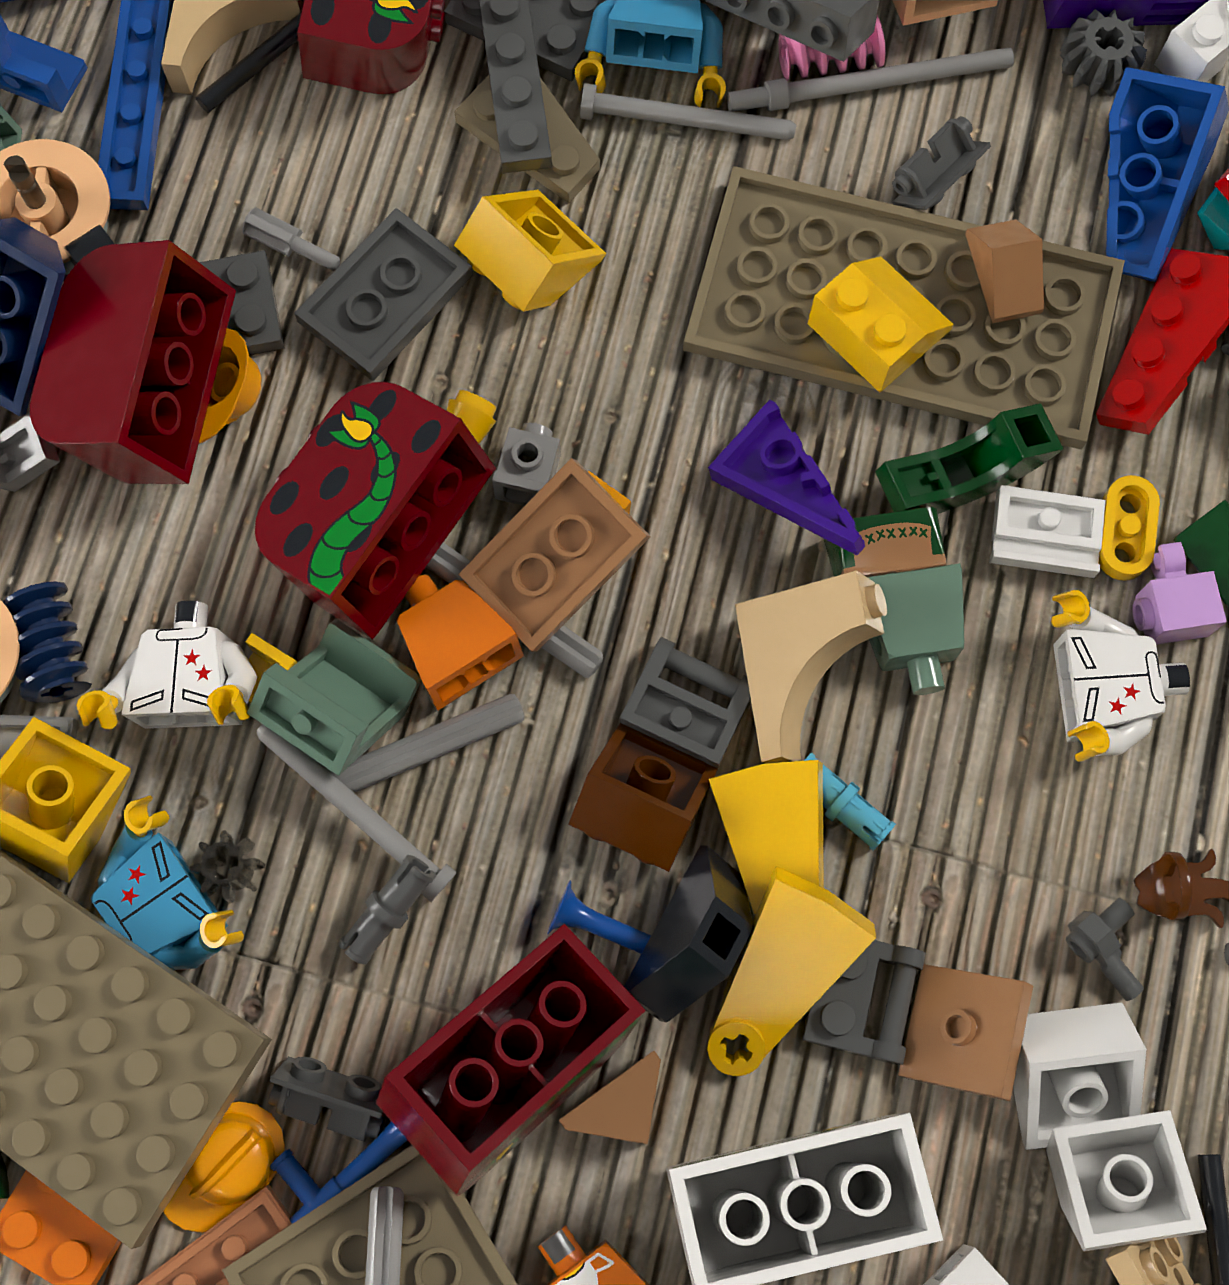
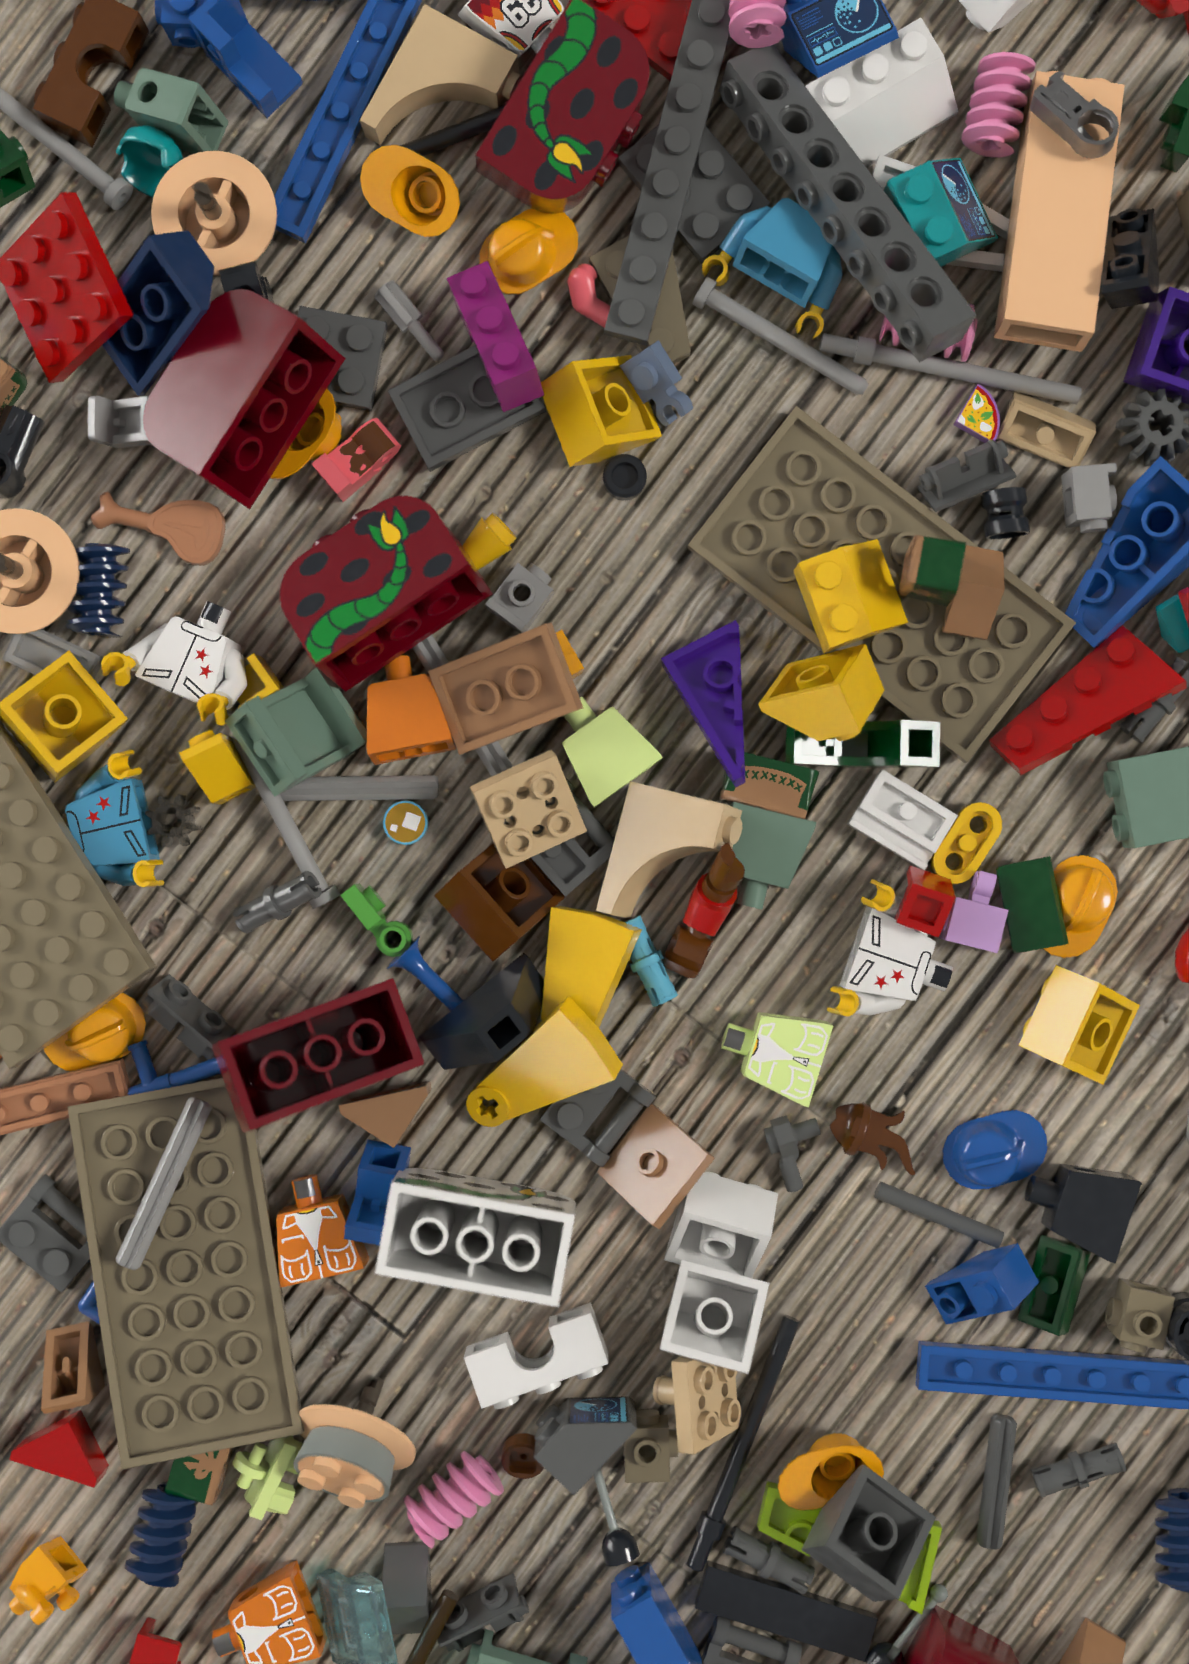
camera: 25 degrees right, 15 degrees up
none -> nougat piece [91,492,226,566]
none -> yellow slope [179,730,256,805]
none -> coral leg [311,418,401,502]
none -> bright green plate [340,884,413,957]
none -> blue brick [344,1139,411,1246]
none -> light orange piece [360,145,460,237]
none -> pearl gold tile [383,801,429,845]
none -> magenta arch [447,261,544,413]
none -> tan plate [470,749,587,869]
none -> light orange piece [479,208,578,294]
none -> yellowish green torso [562,697,663,808]
none -> coral arm [567,264,610,328]
none -> black tile [603,454,647,501]
none -> sand blue plate [620,340,693,427]
none -> reddish brown piece [662,842,745,978]
none -> yellowish green torso [721,1012,833,1107]
none -> yellow slope [758,644,885,741]
none -> red panel [895,866,956,938]
none -> dark green piece [898,535,966,607]
none -> tile [953,384,1000,443]
none -> black wheel [981,487,1030,540]
none -> tan slope [997,392,1097,469]
none -> light grey brick [1061,463,1117,533]

